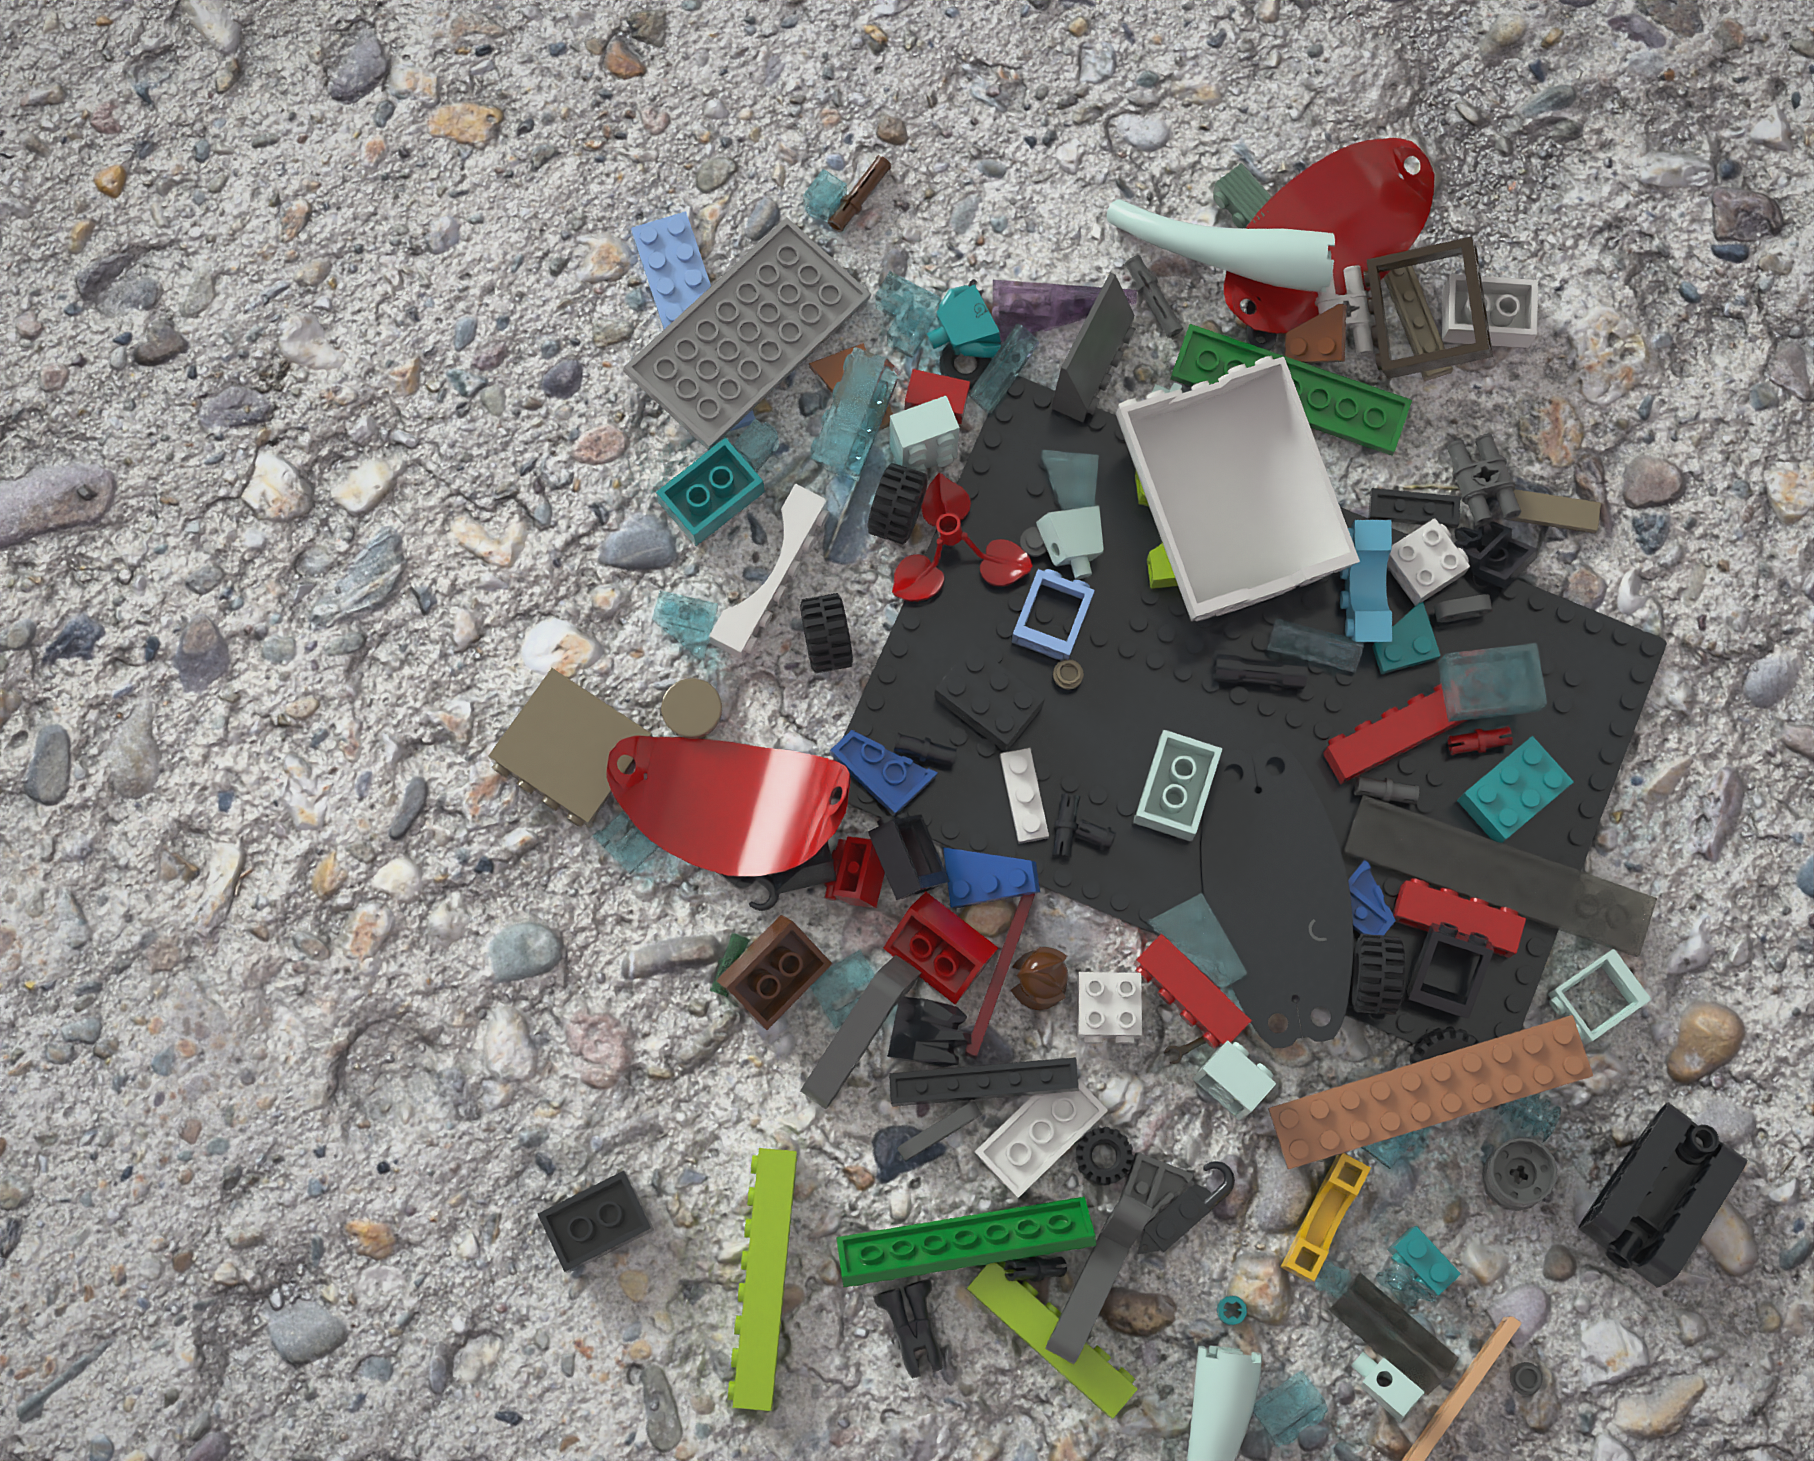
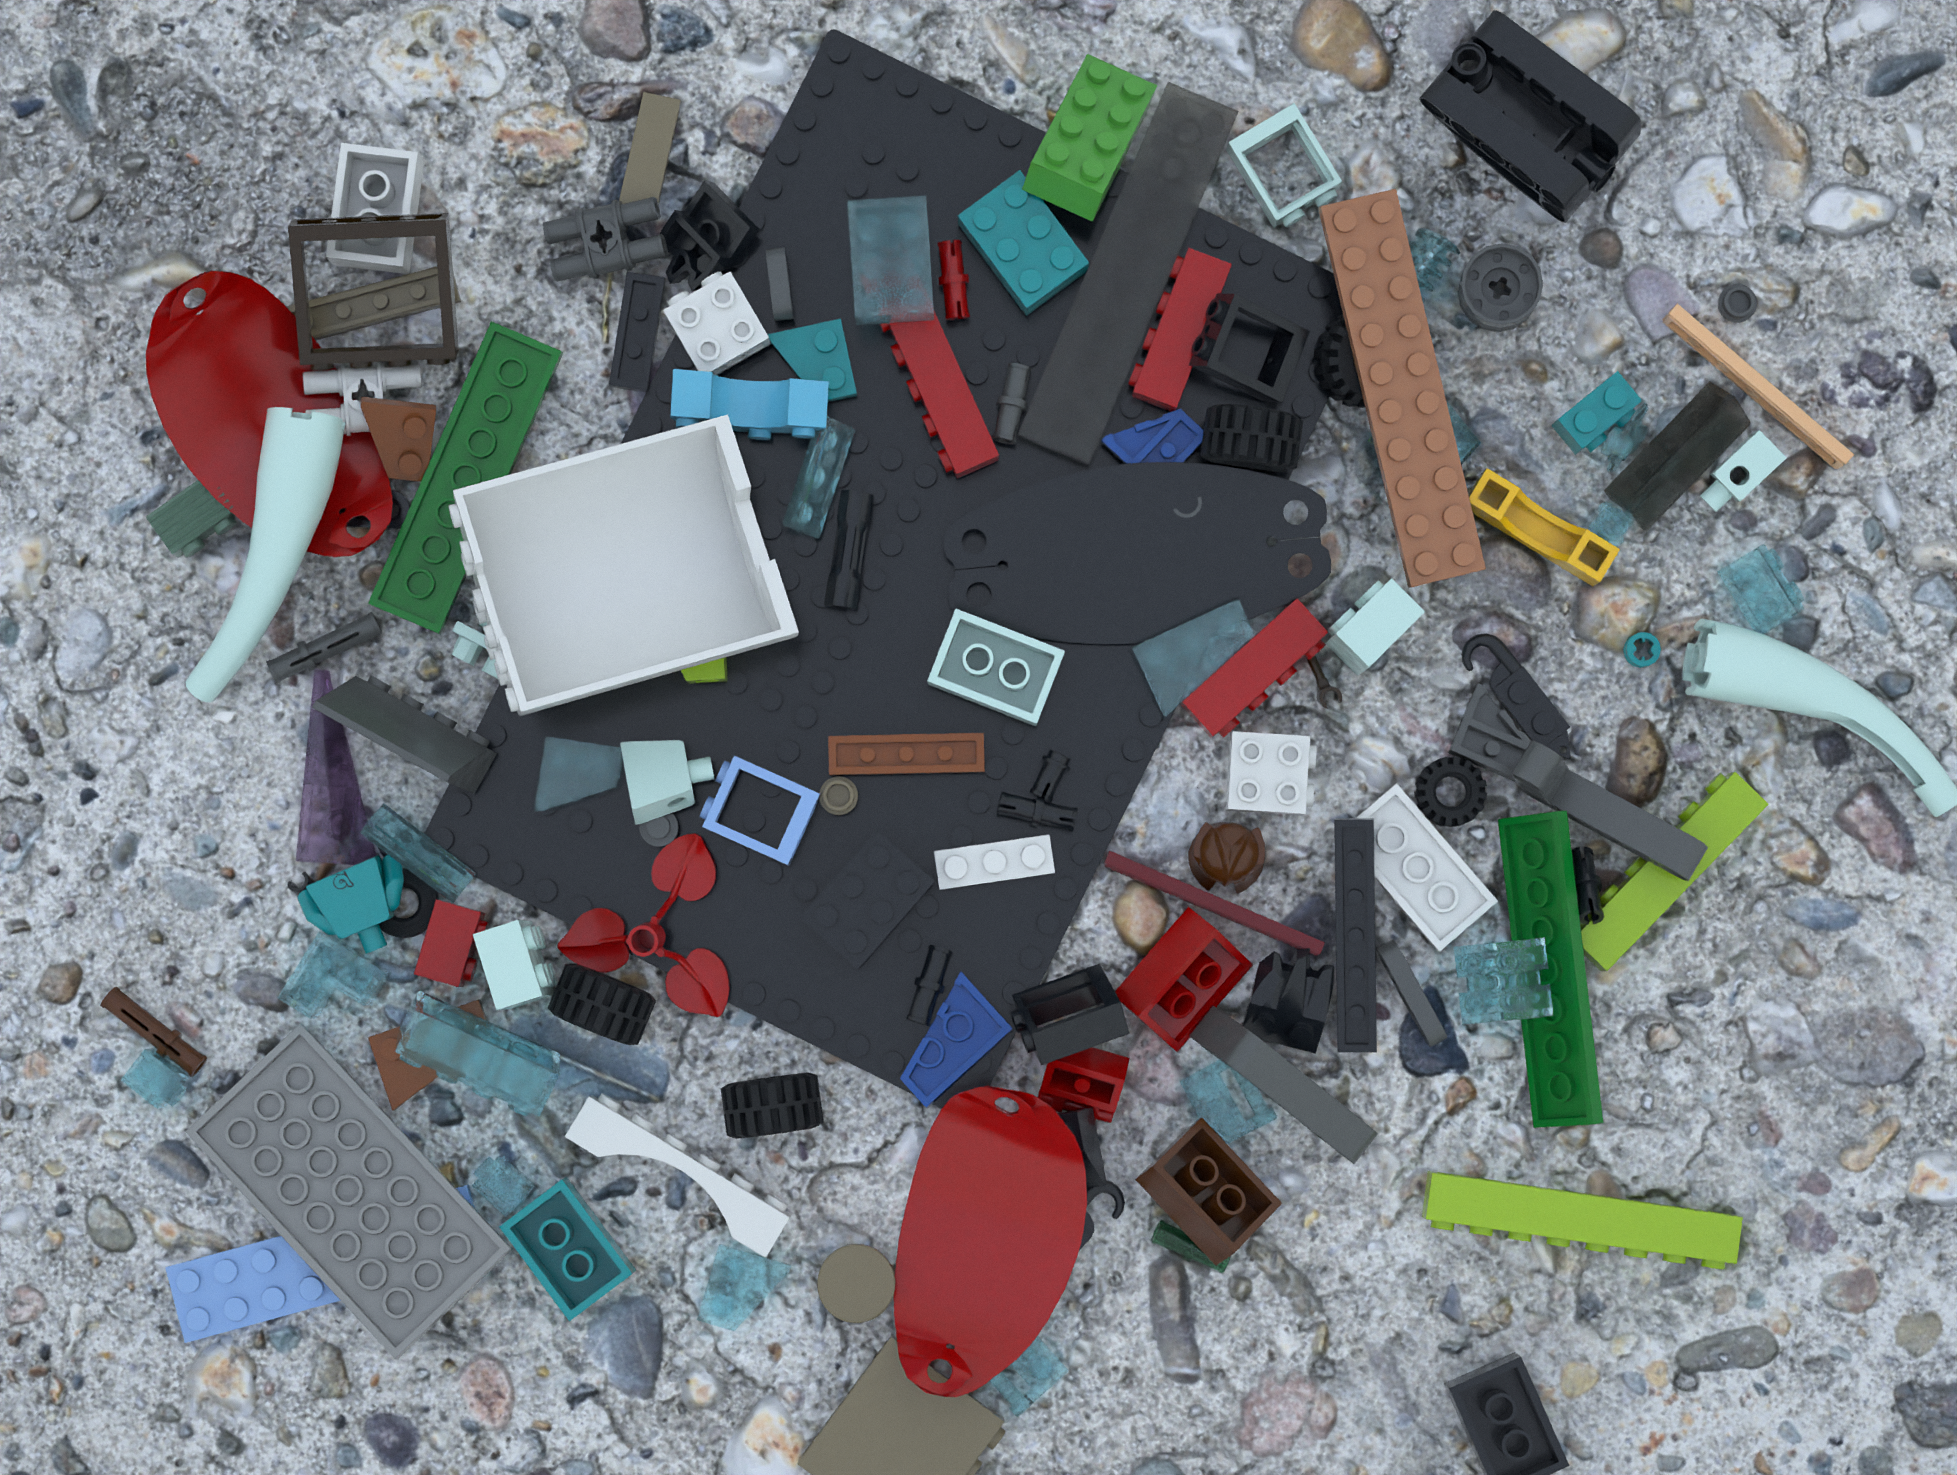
camera: 85 degrees left, 10 degrees up
black piece [873,1278,943,1379] -> none
blue wing [943,847,1040,909] -> none
none -> dark orange plate [828,733,985,776]
none -> bright green brick [1022,54,1157,222]
none -> clear light blue brick [1454,937,1553,1025]

